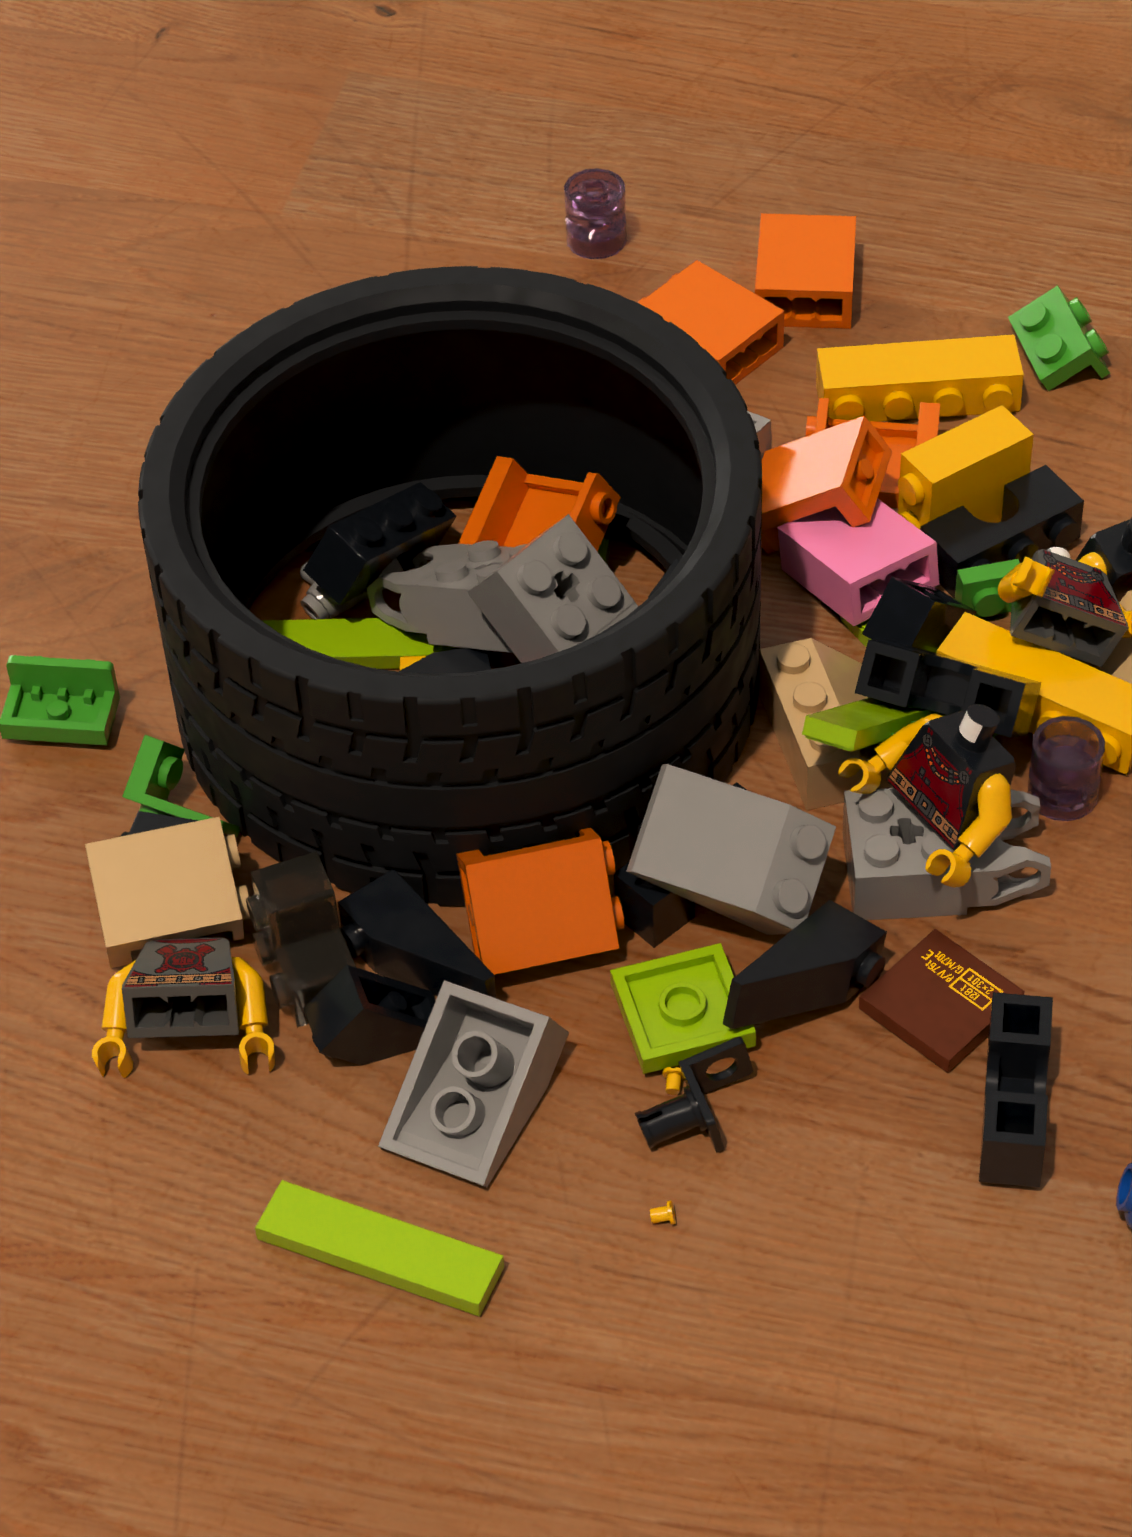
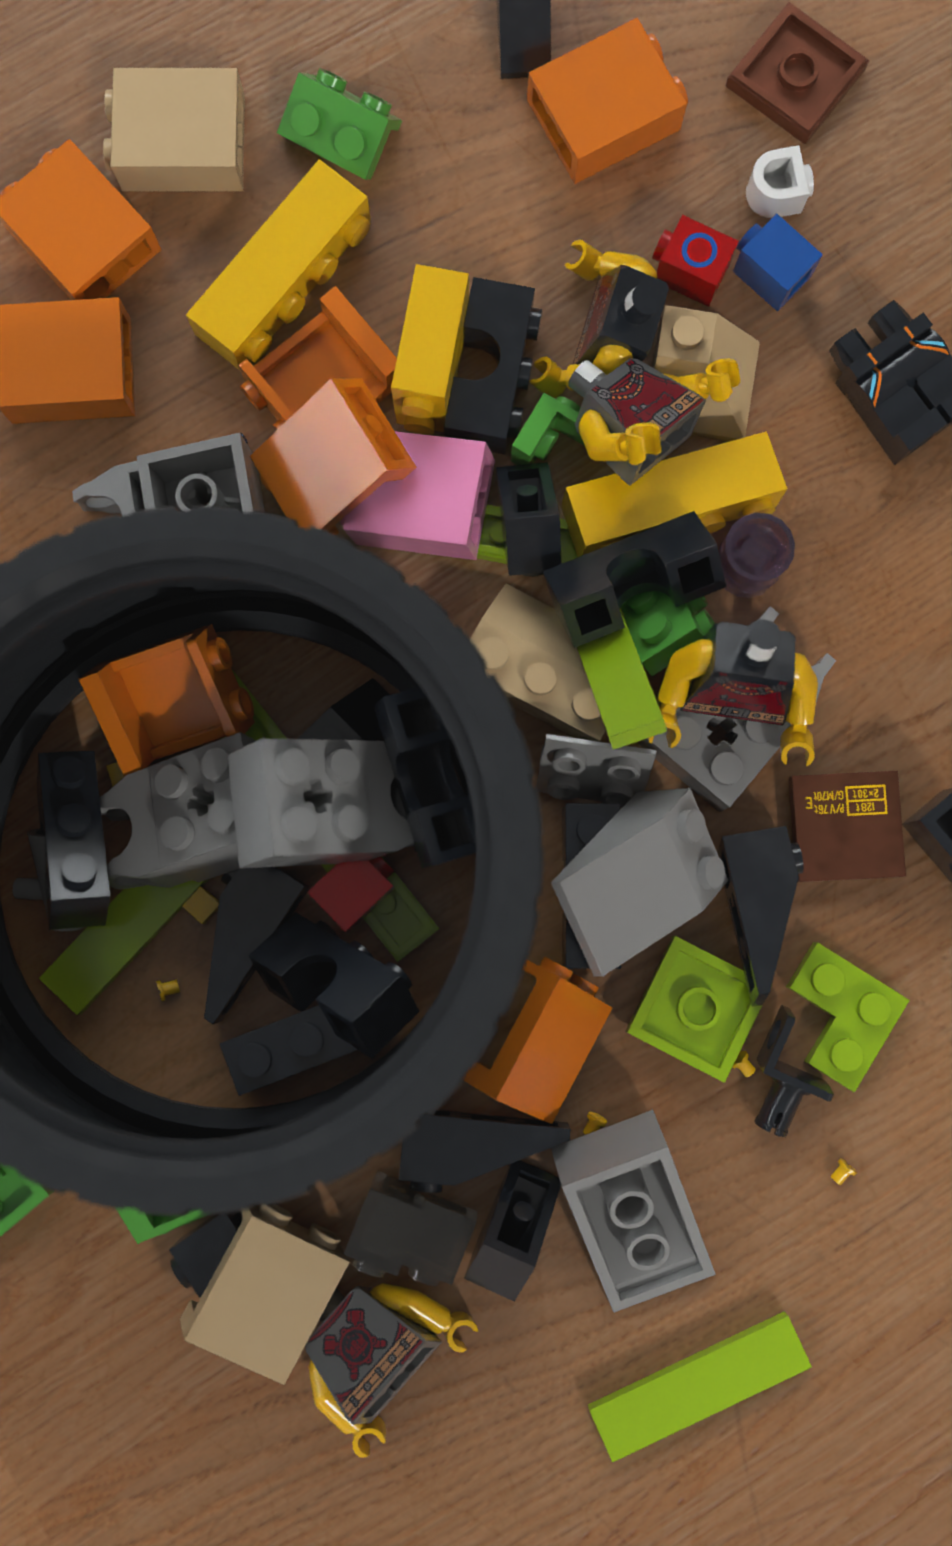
camera: 50 degrees left, 35 degrees up
none -> tan brick [103,68,245,191]
none -> light grey hinge [536,734,657,808]
none -> lime plate [786,942,910,1092]

